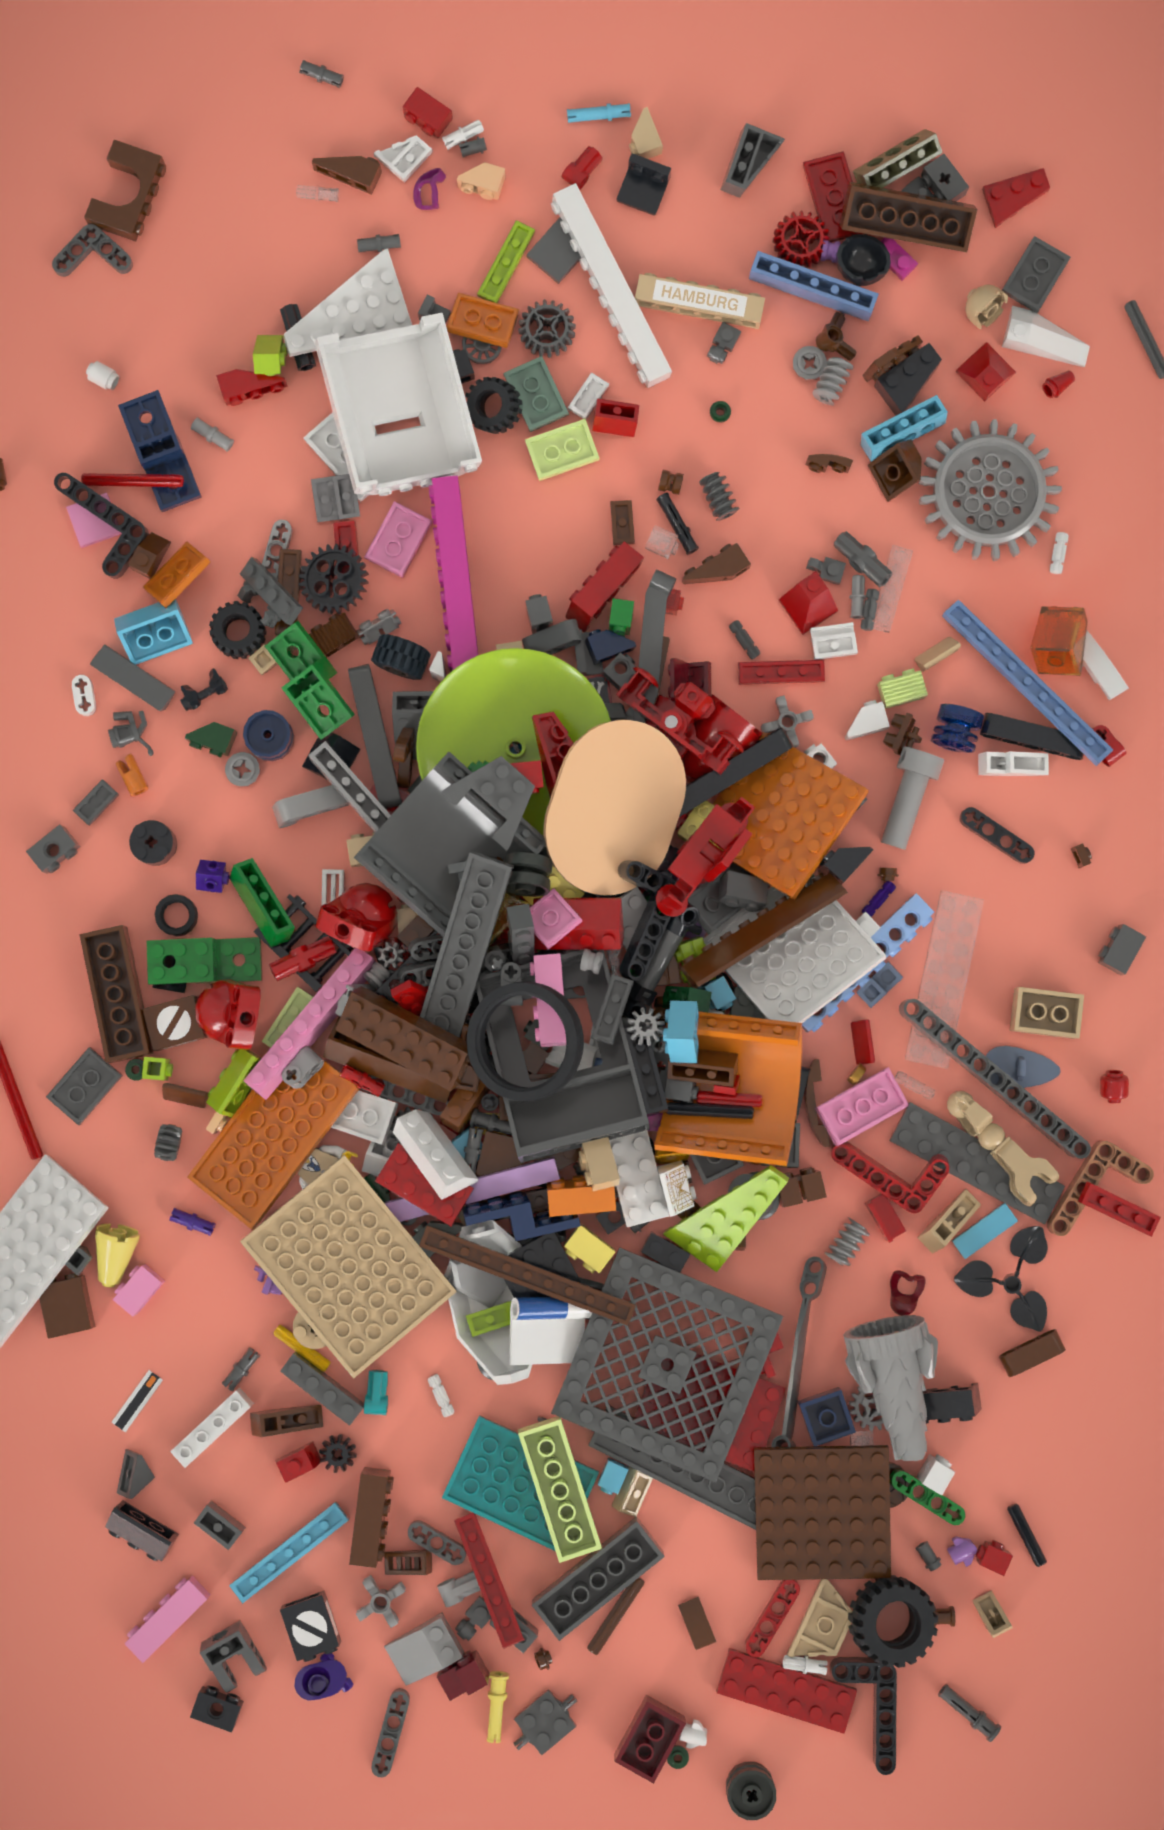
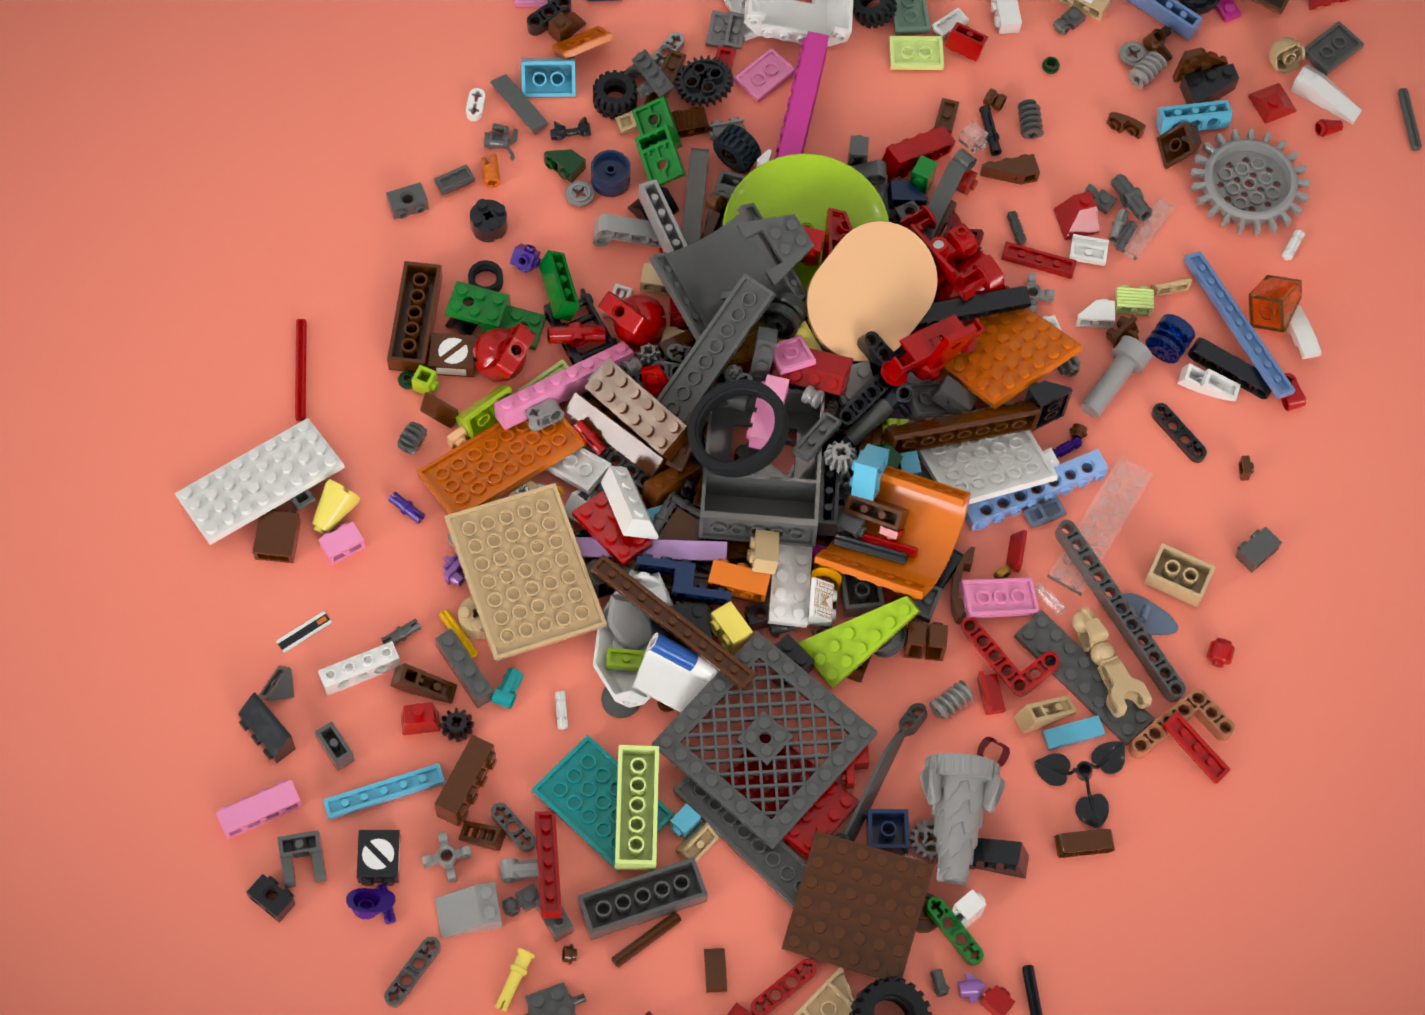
camera: 15 degrees right, 20 degrees down
dark grey tile [46,1047,123,1125] -> none
dark red brick [437,1650,490,1701] -> none

